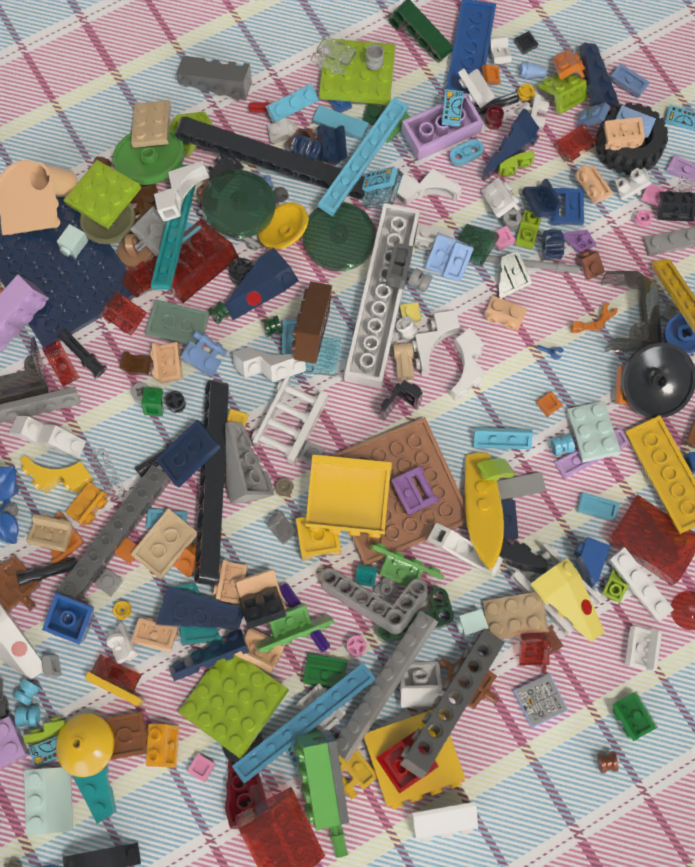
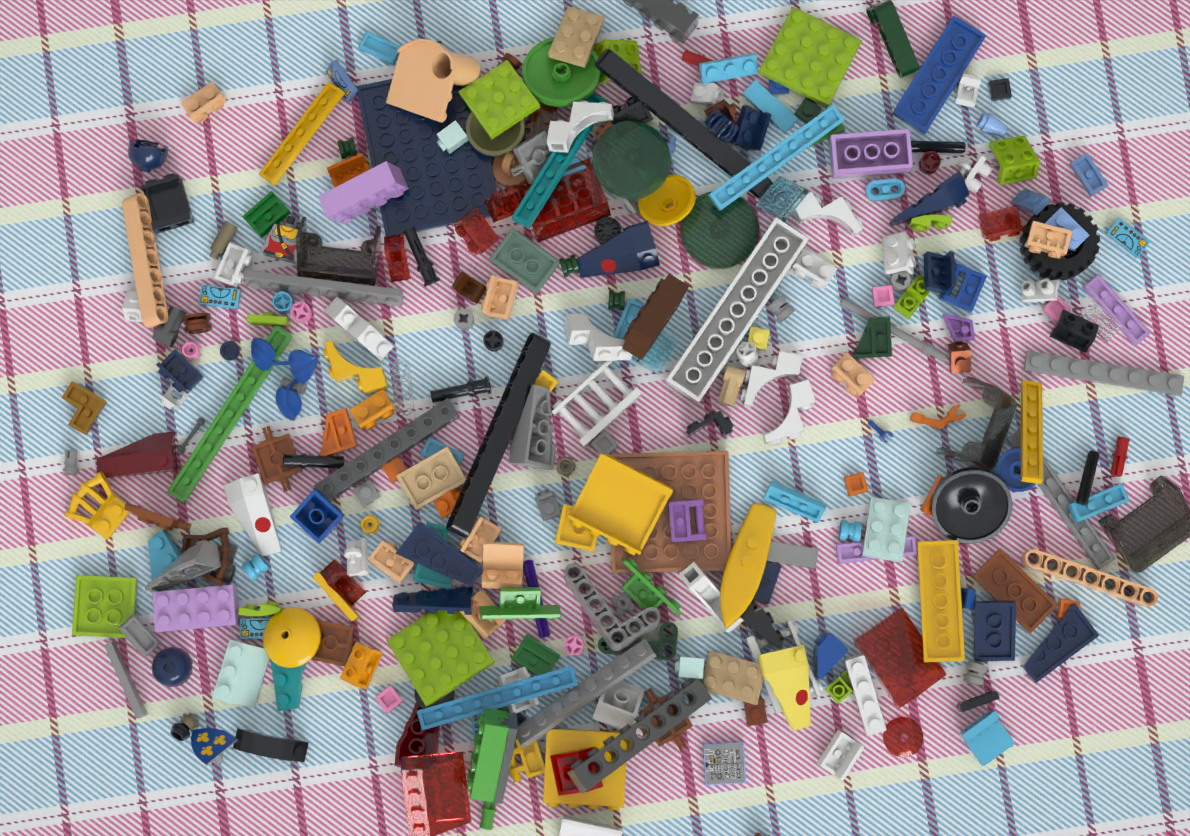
camera: 25 degrees right, 10 degrees up
medium azure wheel [15,706,40,727] -> none
tan bracket [26,514,73,552] -> none
light grey plate [42,655,62,678] -> none
green bracket [141,387,164,417] -> none
dark blue plate [156,420,221,488] -> none
medium blue plate [179,330,228,378] -> none
black plate [238,586,287,629] -> none
dark grey hinge [274,186,289,202] -> none
clear plate [311,36,356,75] -> none
teal plate [355,564,378,588] -> none
medium azure tile [362,166,398,192] -> none
light grey wheel [365,44,384,70] -> none
dark grey brick [385,242,413,290] -> none
light blue slope [425,232,474,282] -> none
medium azure tile [442,89,464,127] -> none
clear green plate [457,224,499,266] -> none
white bracket [458,69,495,108] -> none
lime slope [477,459,516,482] -> none
orange tile [482,64,501,85] -> none
yellow plate [517,83,535,101] -> none
clear red bracket [518,632,551,673] -> none
dark blue gear [541,229,565,261] -> none
orange bracket [551,49,585,80] -> none
light nougat bracket [575,164,613,204] -> none
medium azure tile [577,492,620,522] -> none
dark blue wing [579,42,620,108] -> none
green bracket [612,691,658,741] -> none
bright pink plate [634,209,652,227] -> none

